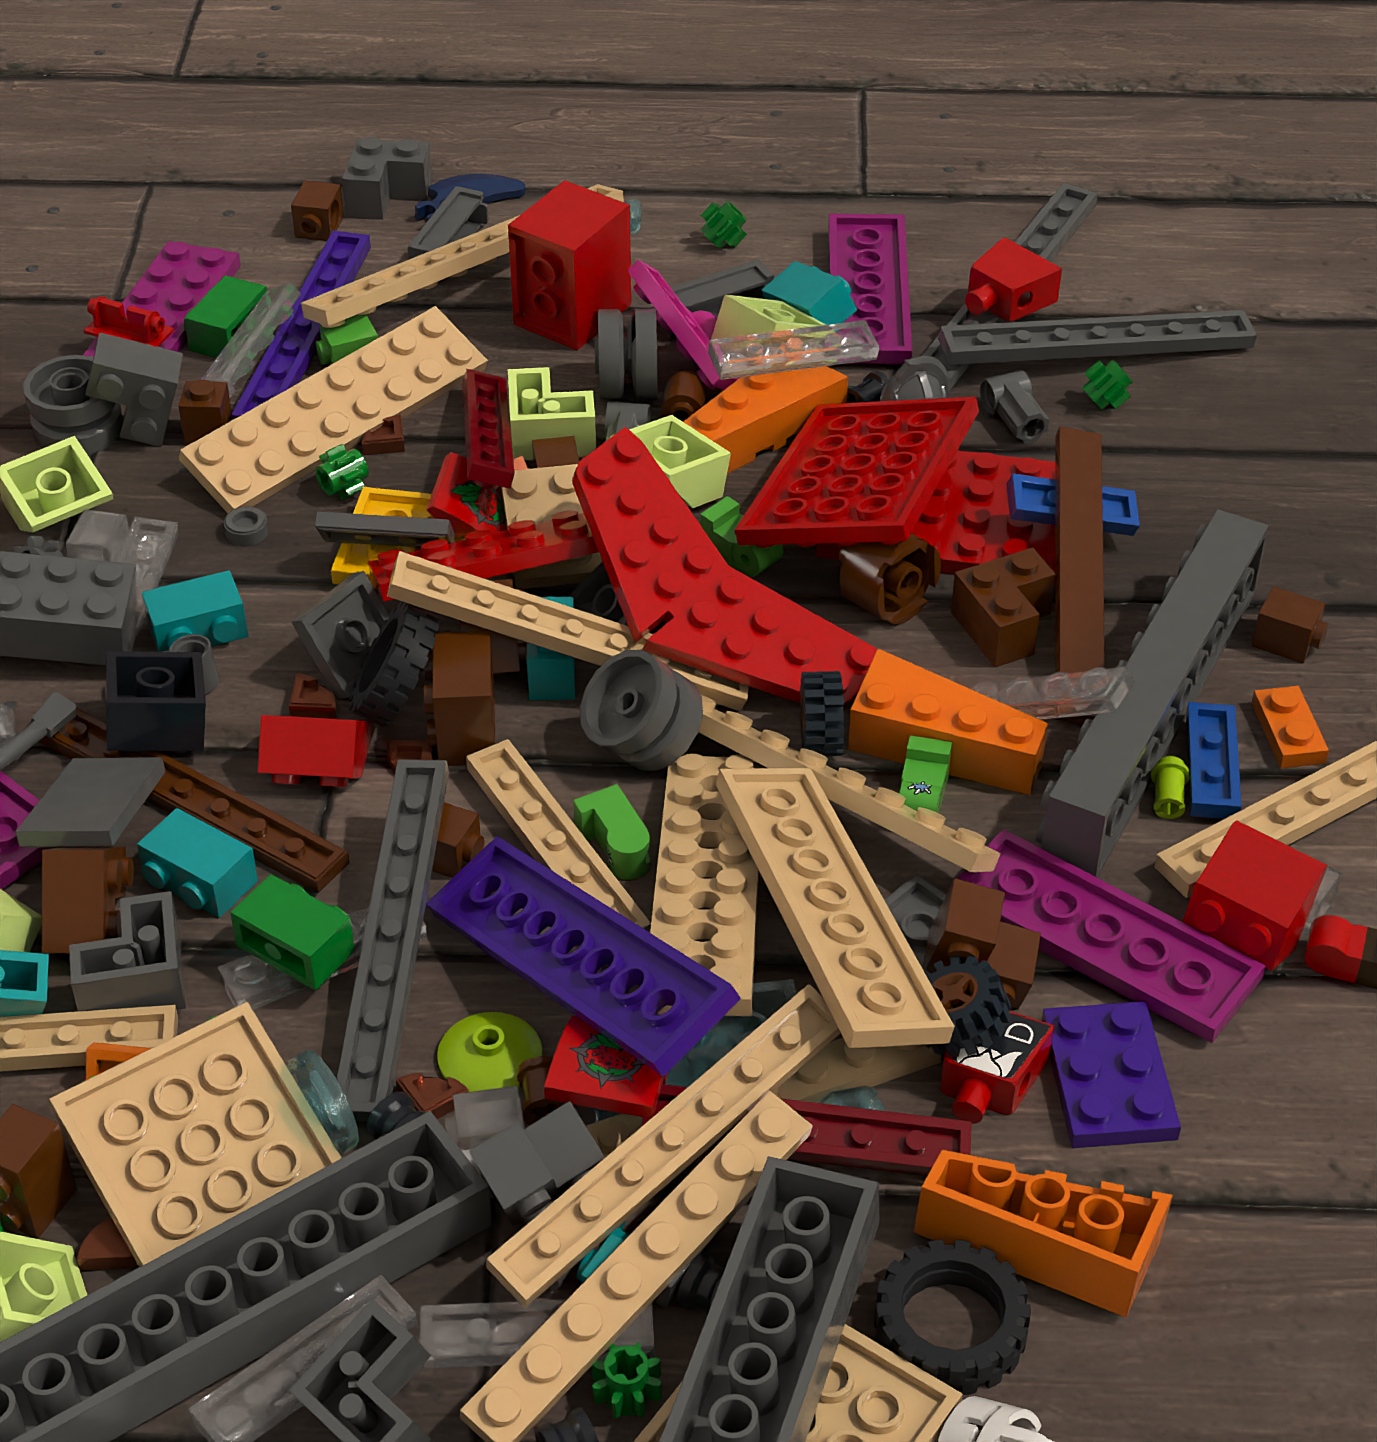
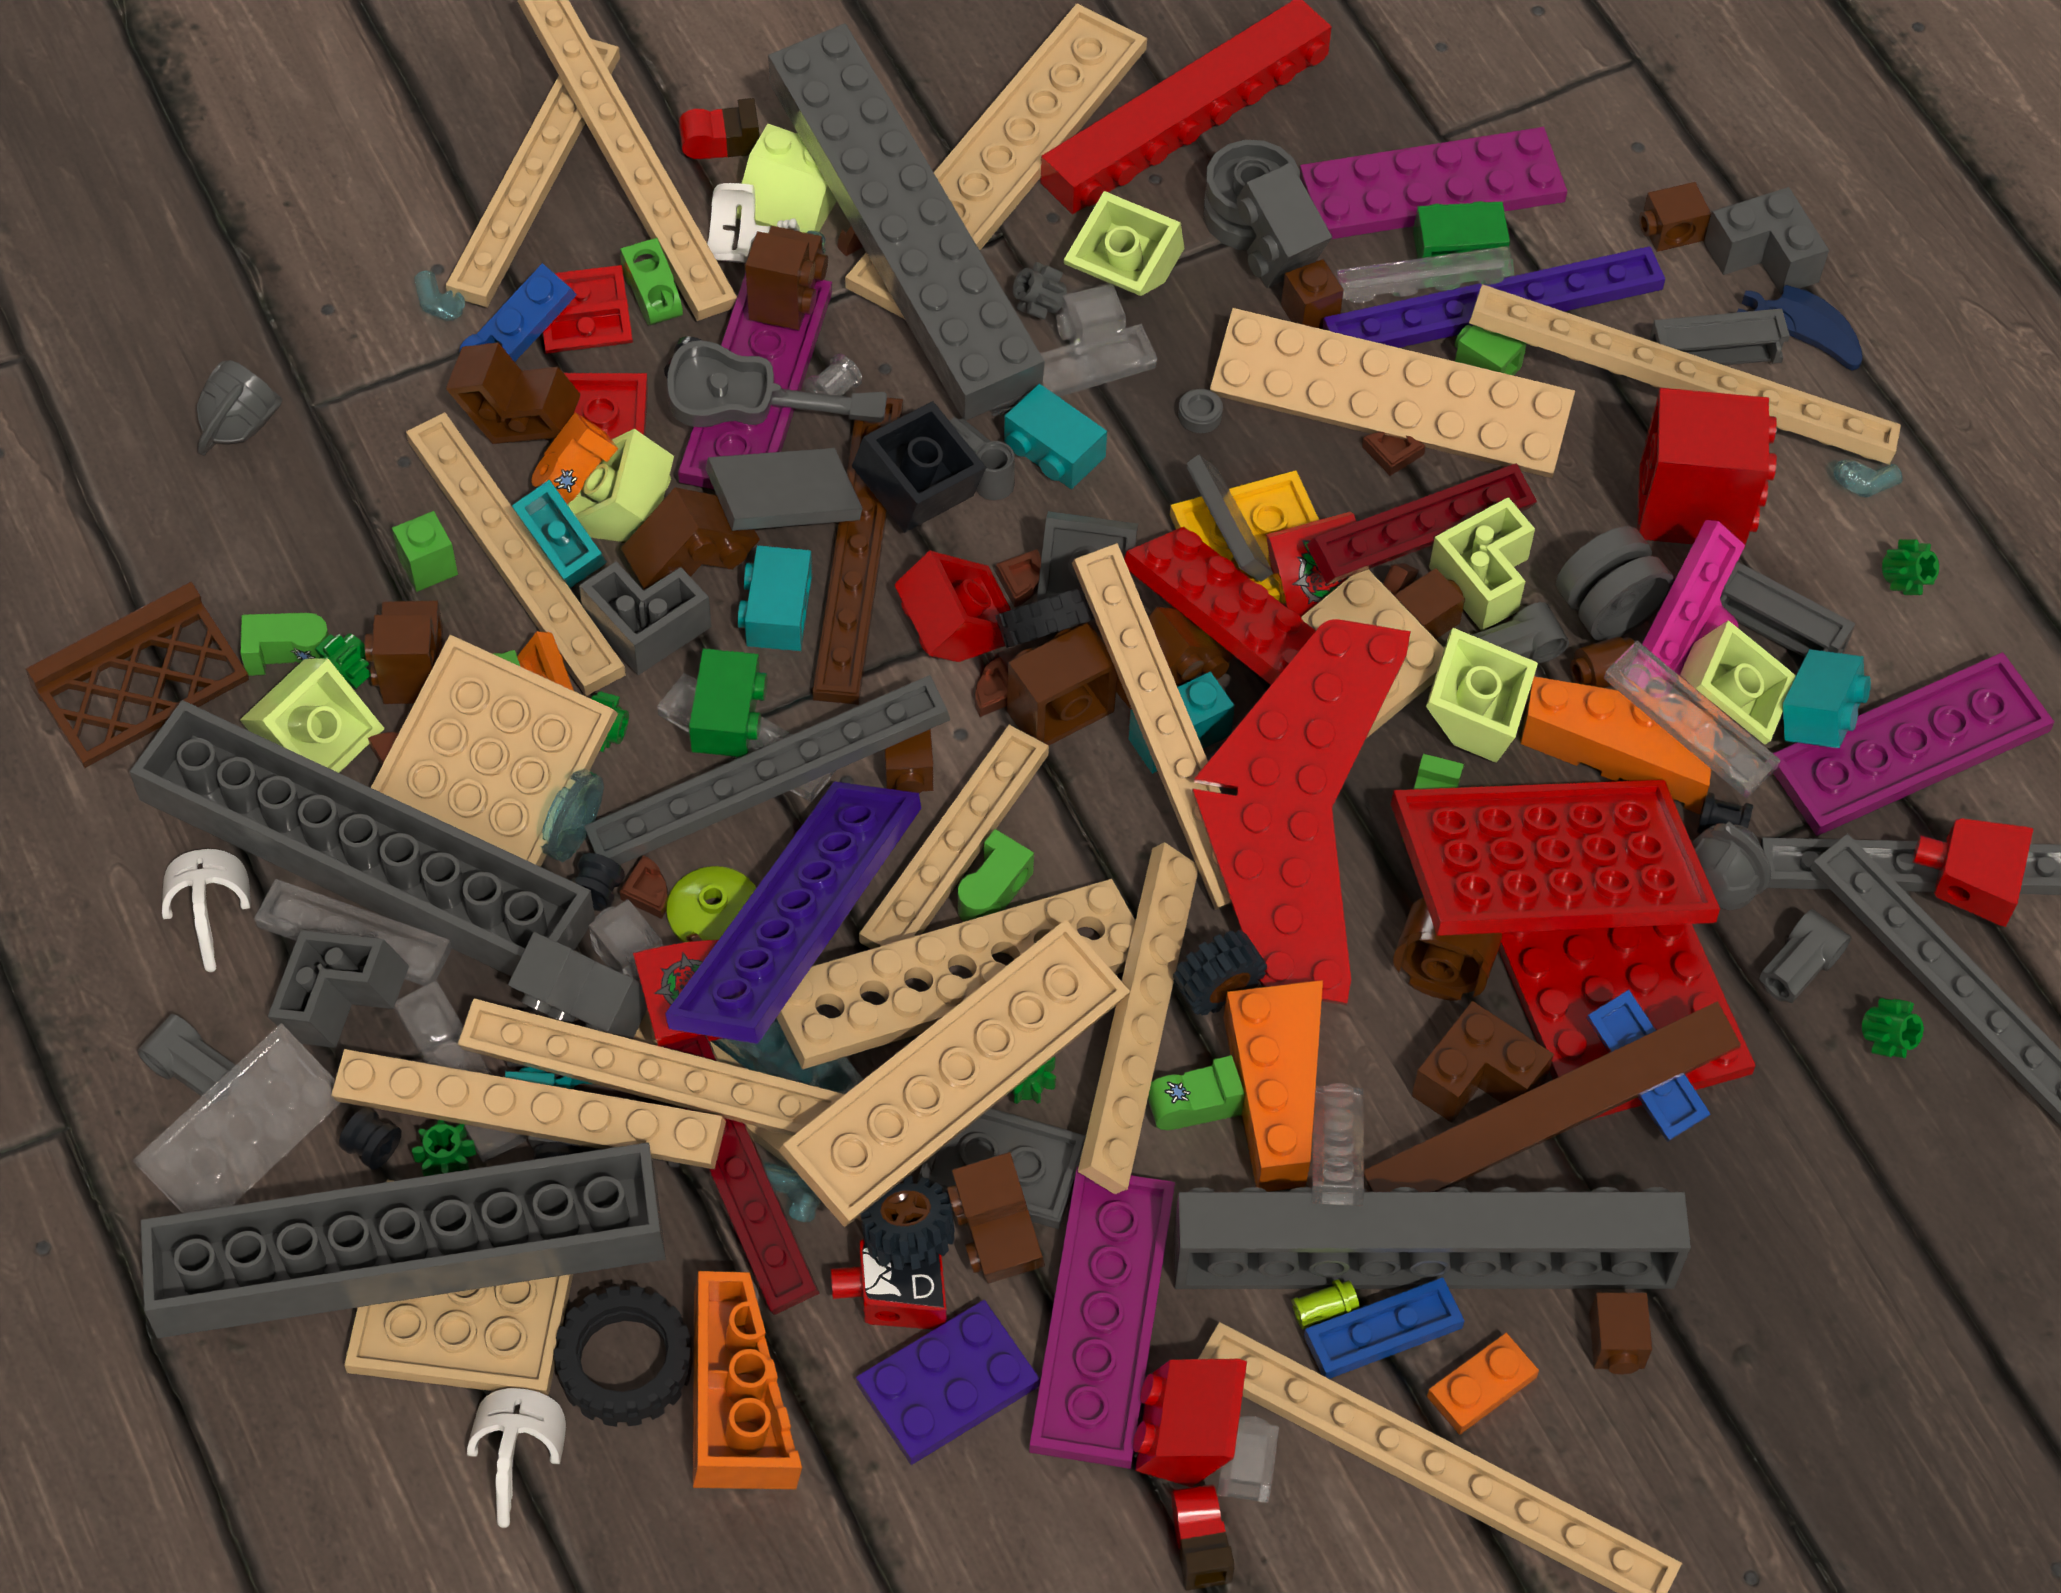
camera: 60 degrees right, 15 degrees up
red hinge [83,296,174,347] -> none
green gear [315,444,369,500] -> none
dark grey wheel [580,650,703,771] -> none

